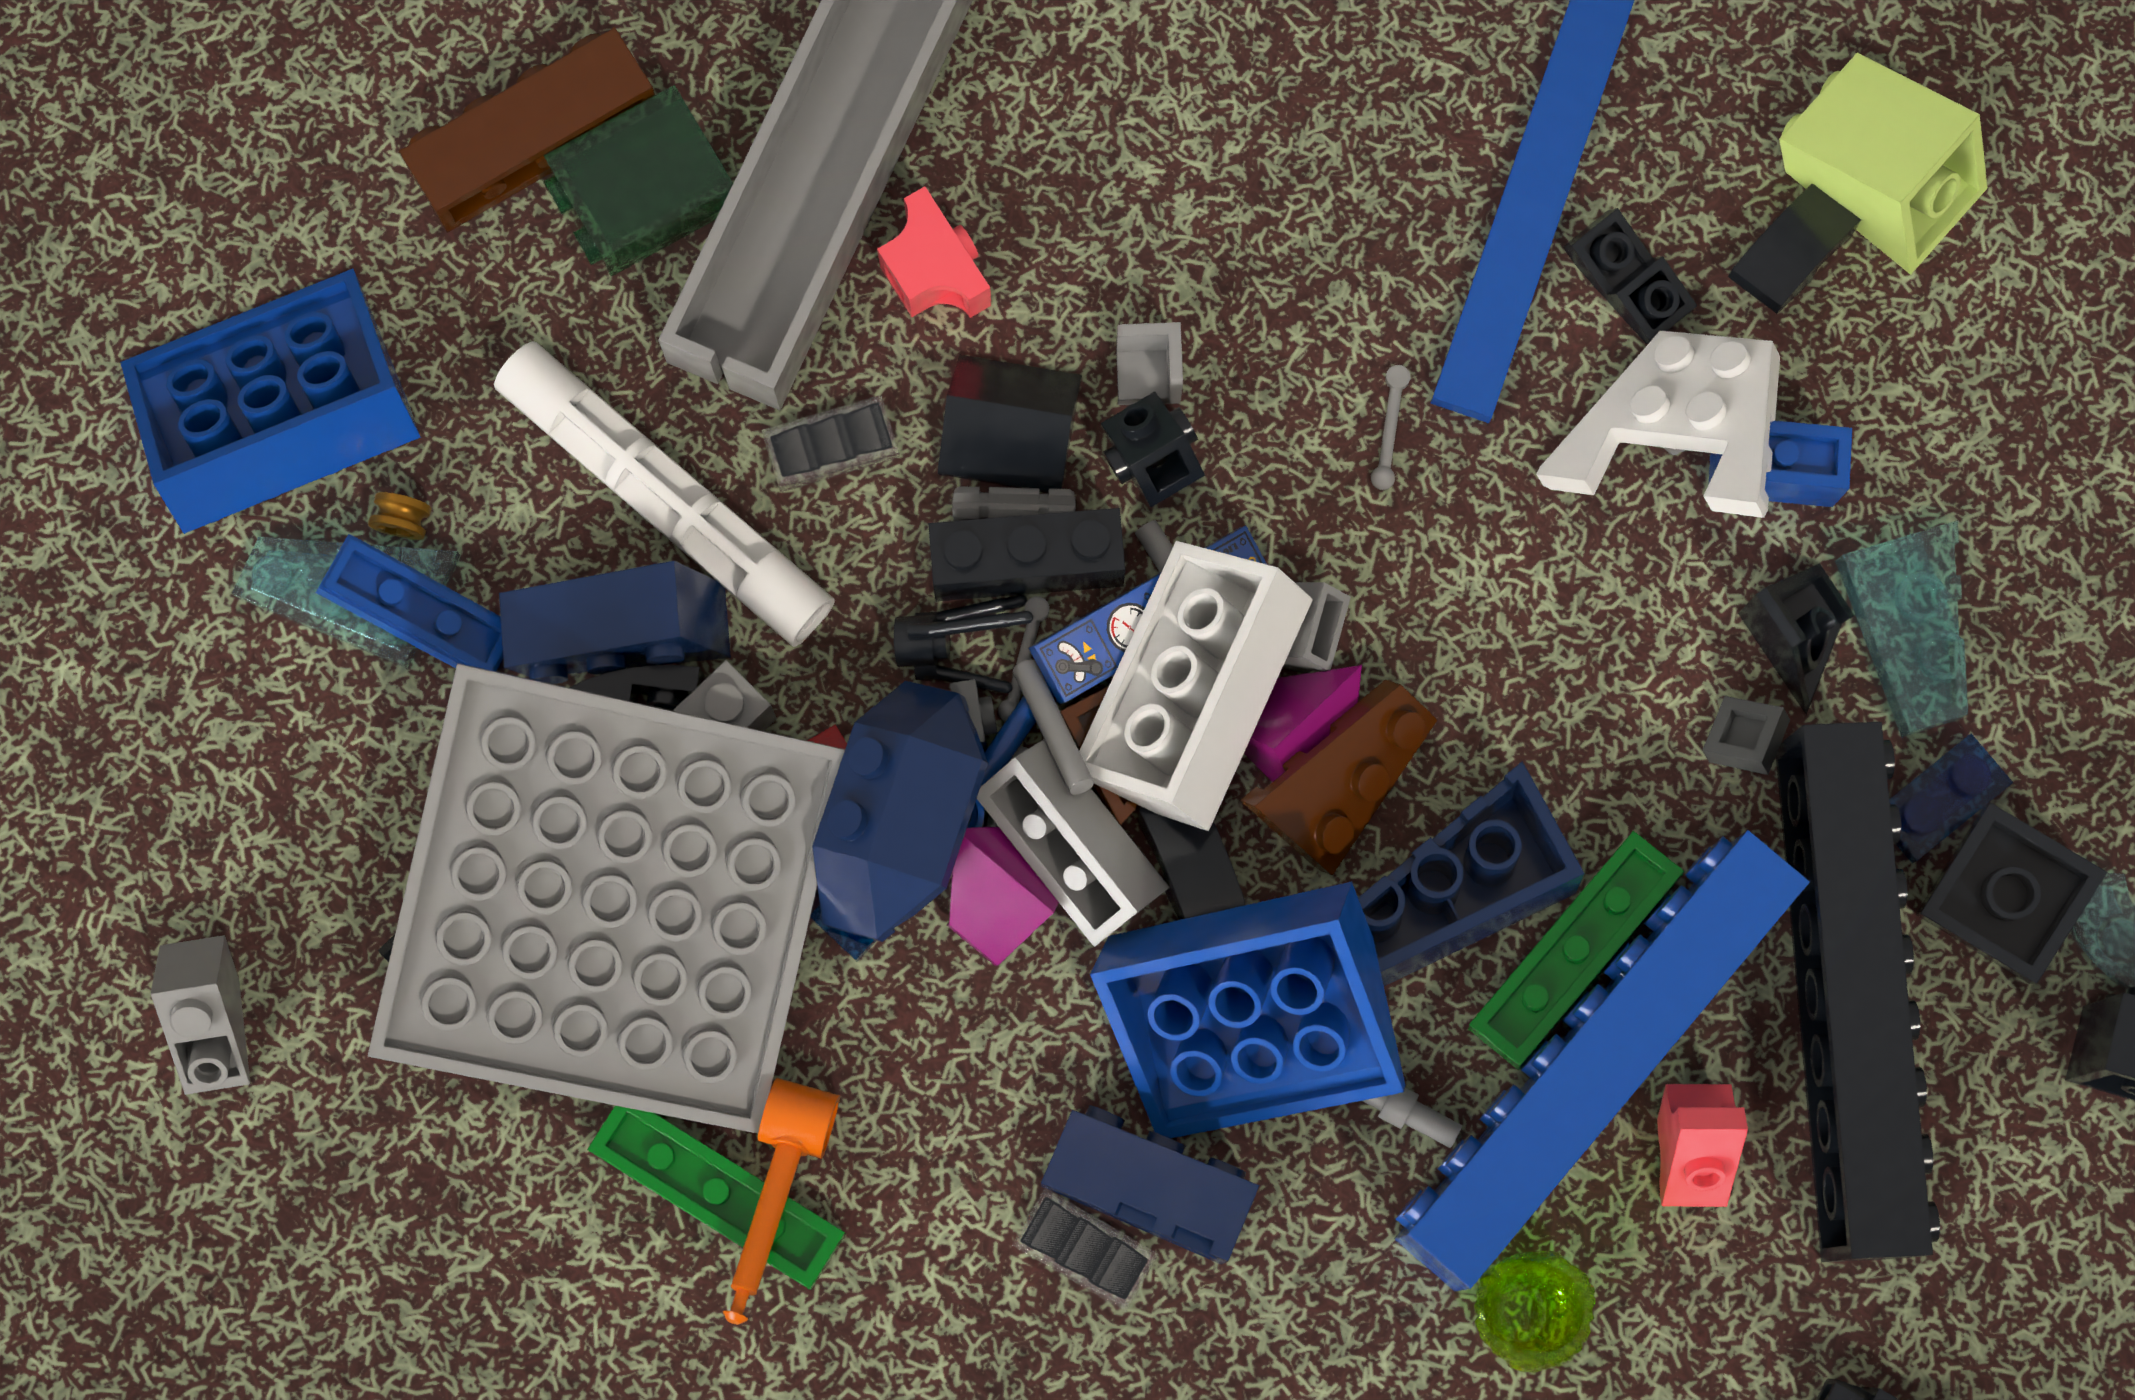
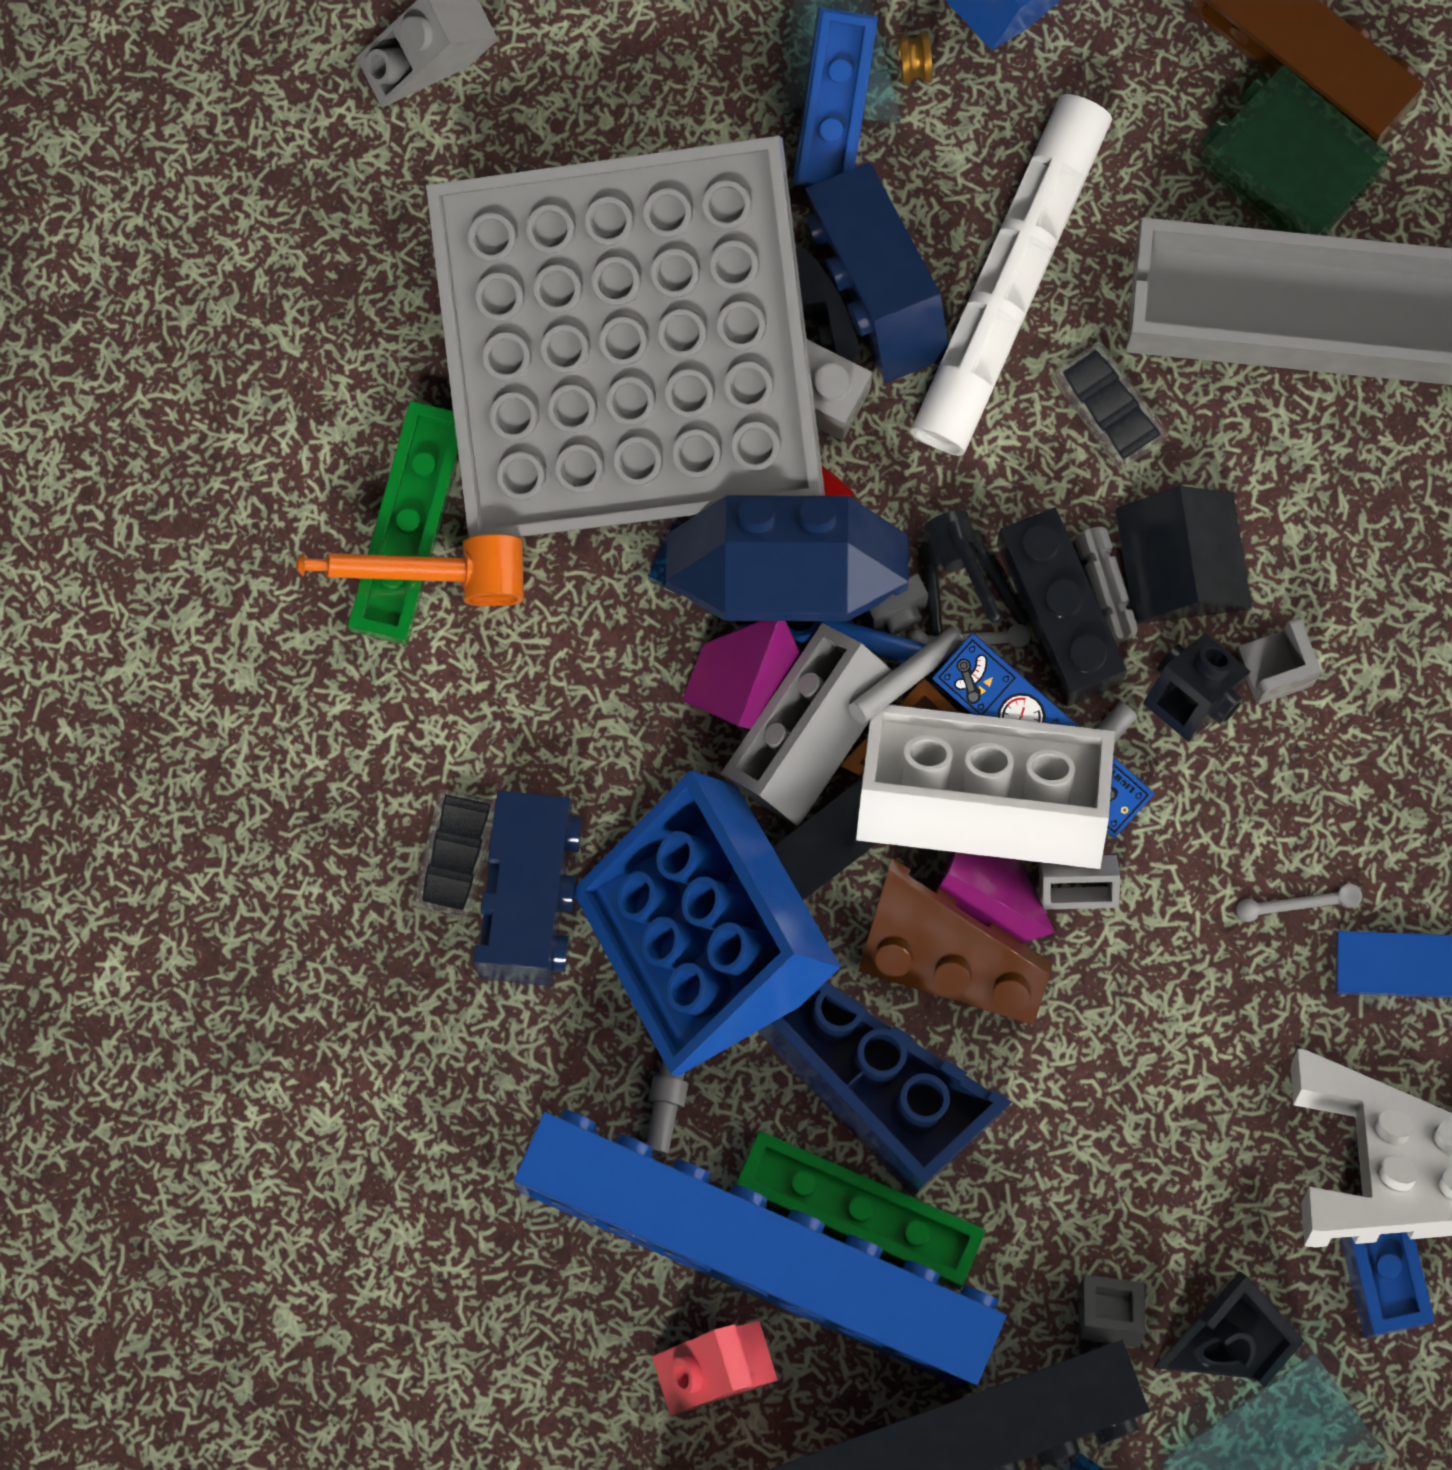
camera: 75 degrees right, 0 degrees up
coral brick [877,186,991,318] -> none
clear neon green hair [1474,1250,1596,1373] -> none

